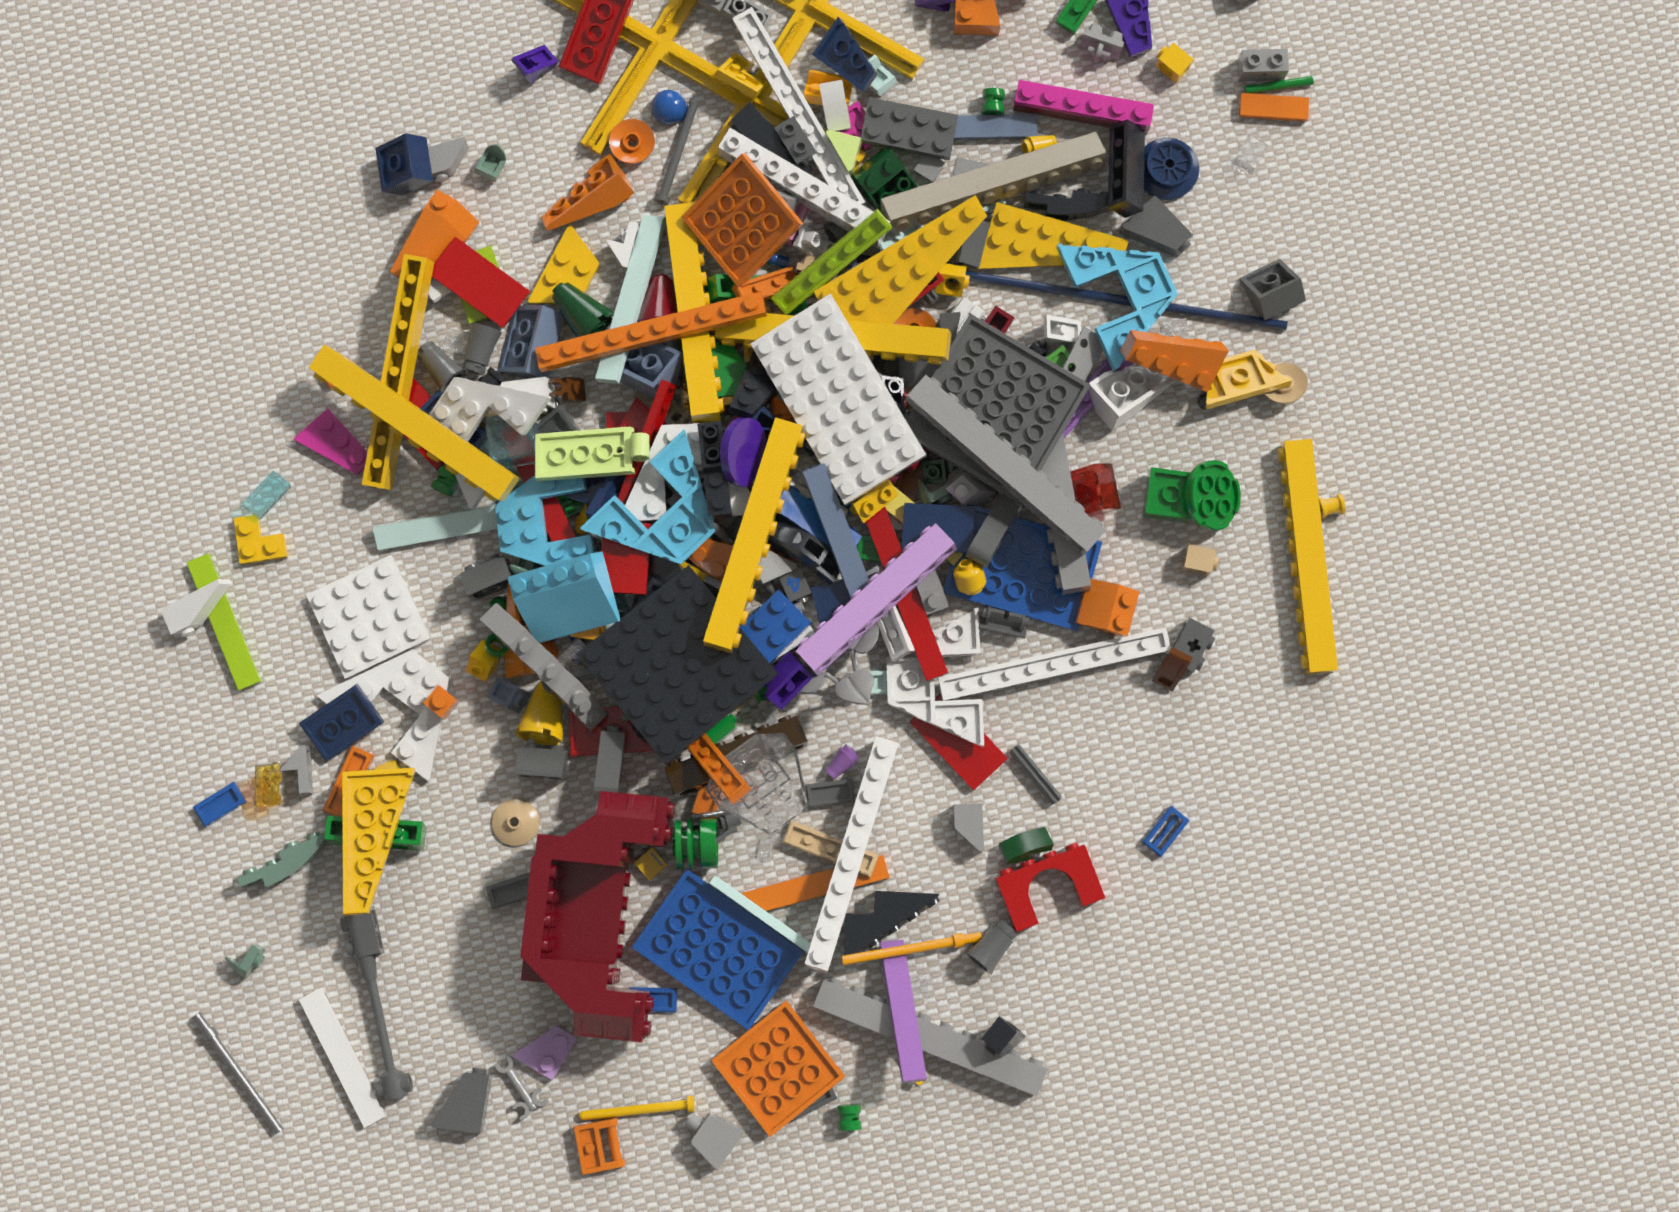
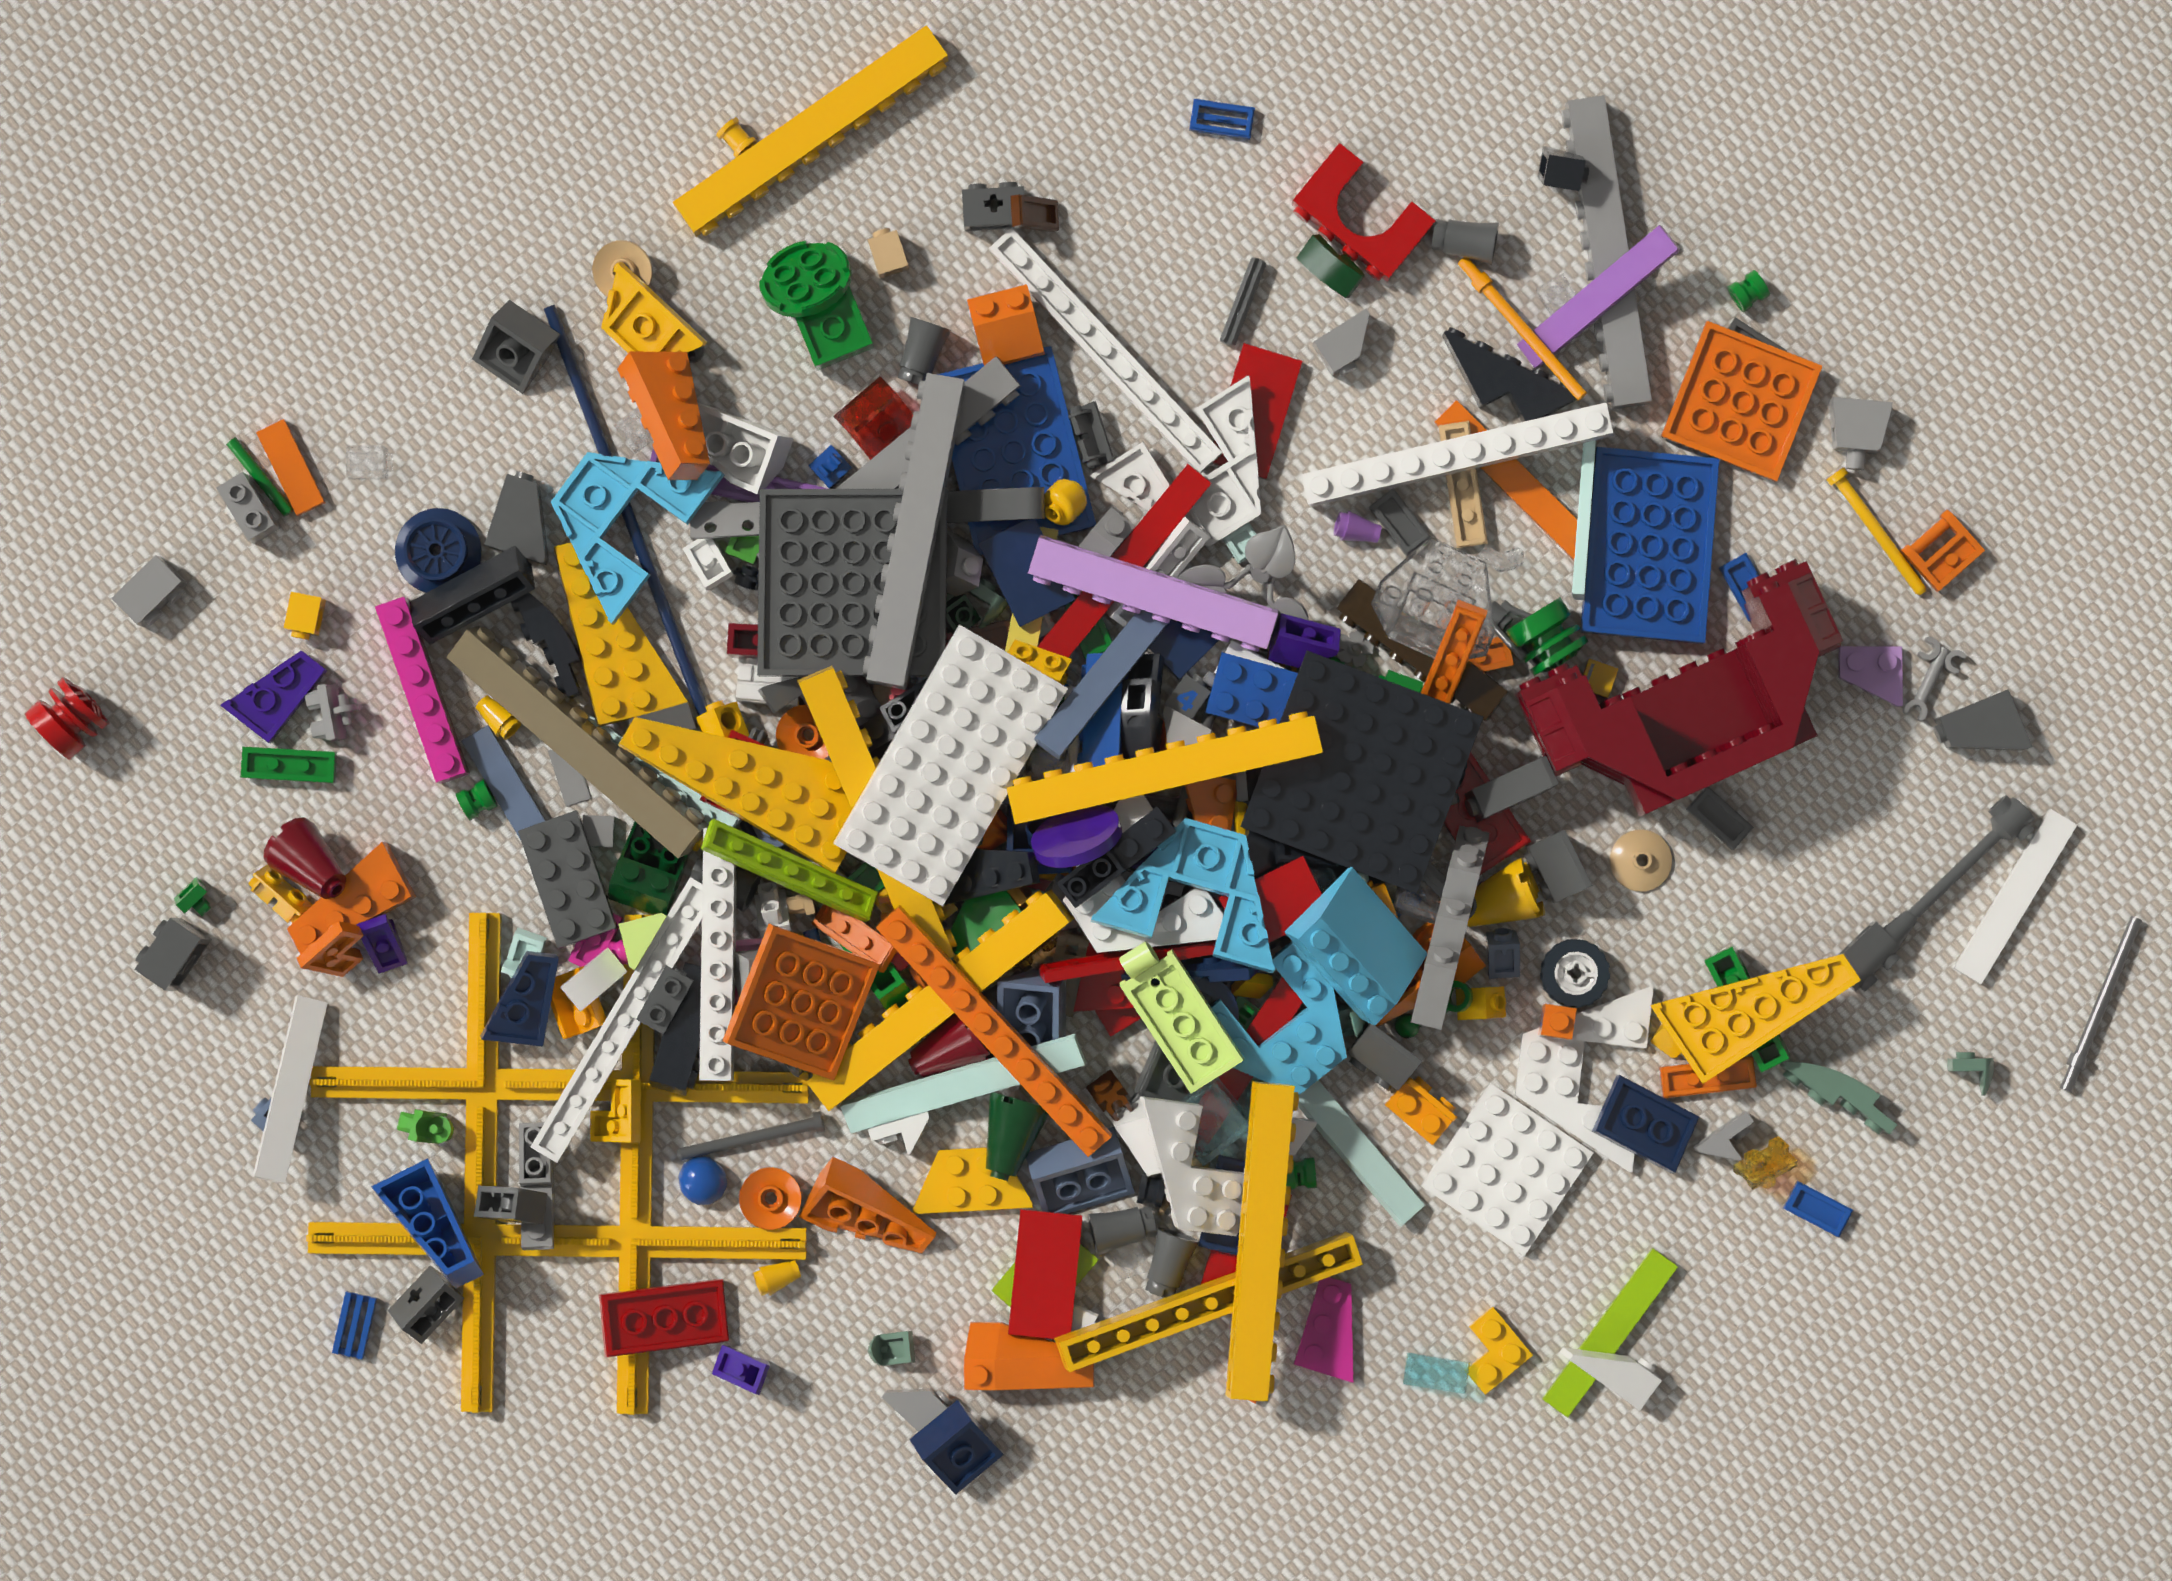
camera: 110 degrees left, 5 degrees up
none -> yellow cone [753,1260,801,1296]
none -> blue tile [808,445,853,489]
none -> dark grey plant [898,317,952,385]
none -> light orange bracket [1384,1076,1458,1145]
none -> black wheel [1540,939,1611,1008]

